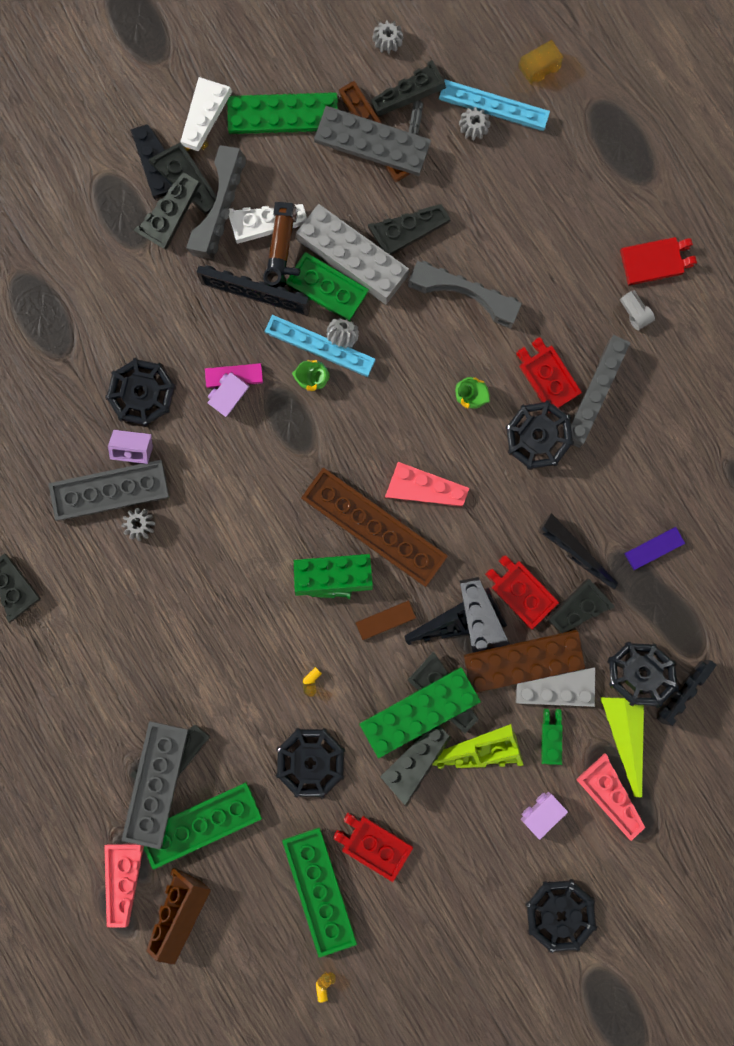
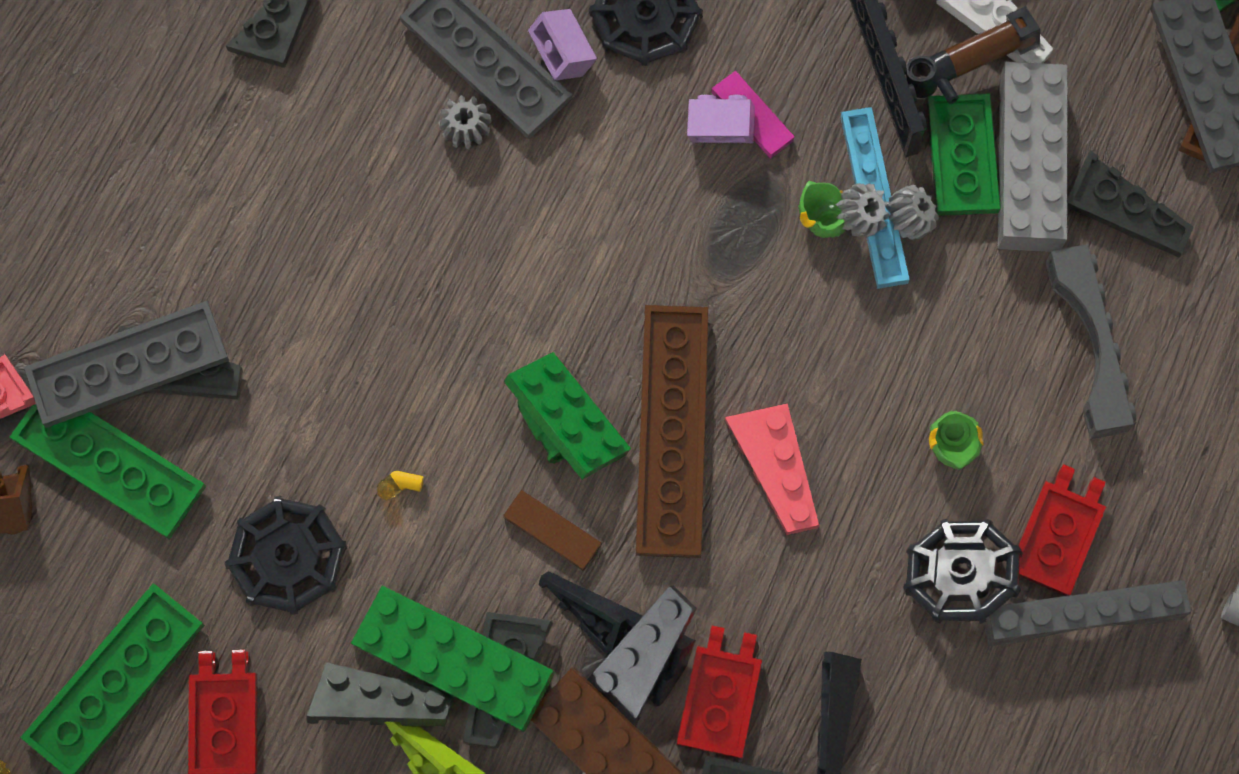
camera: 60 degrees right, 10 degrees down
none -> light grey gear [836,183,891,237]

